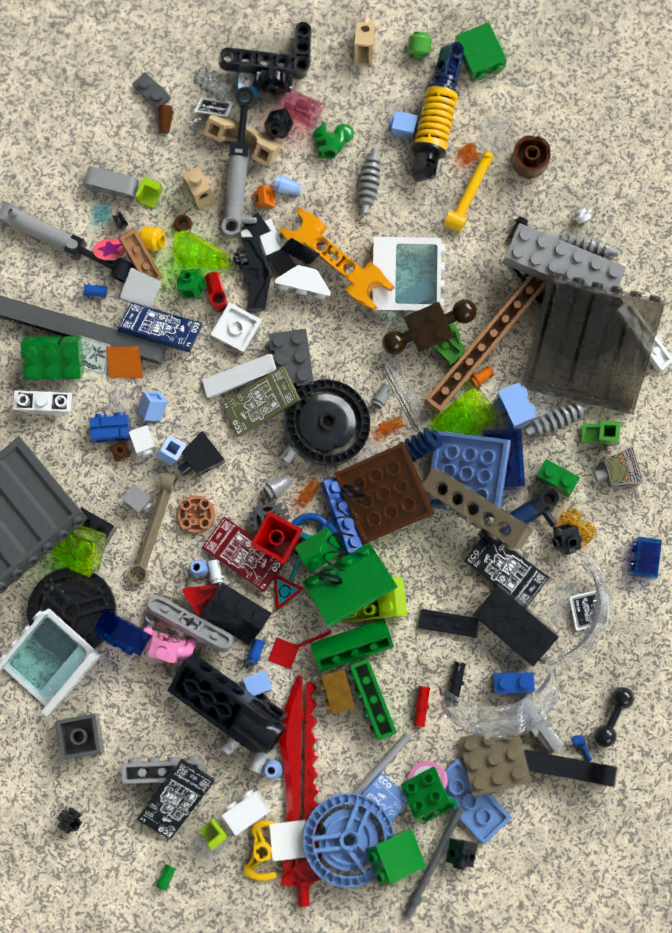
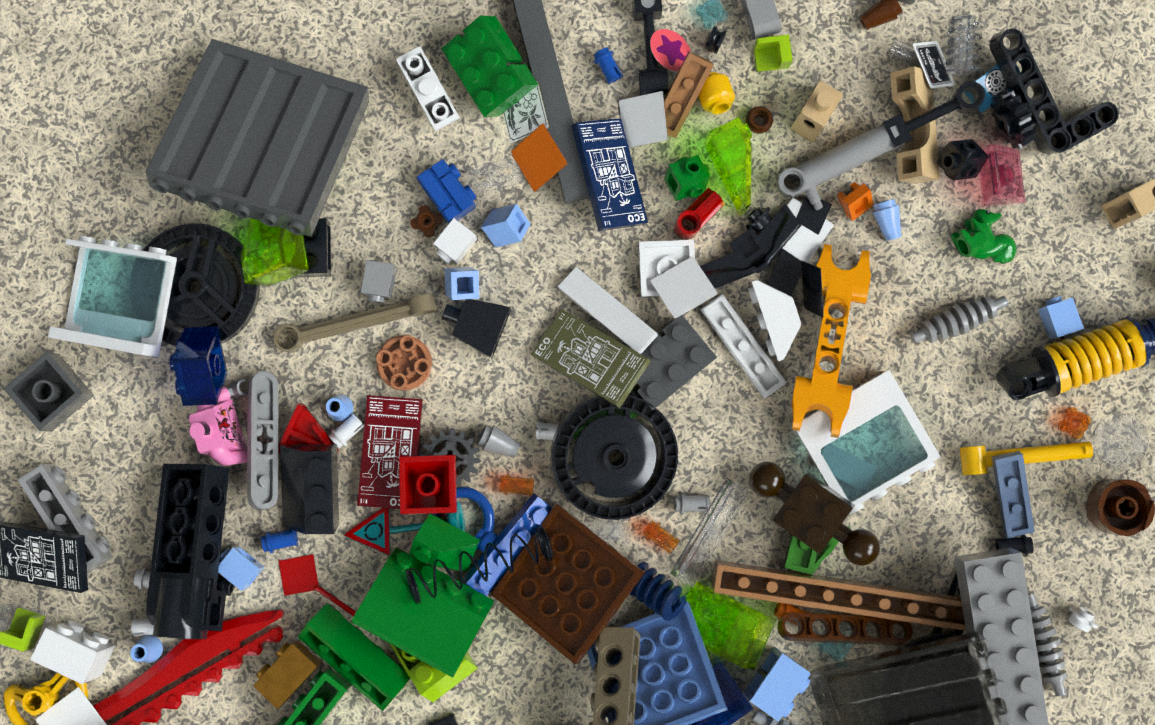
camera: 50 degrees right, 5 degrees up
none -> white sticker [651,257,717,318]
none -> white tile [700,294,787,399]
none -> reddish brown beam [777,612,913,645]
none -> clear light blue plate [820,629,854,662]
none -> sand blue plate [992,451,1035,538]

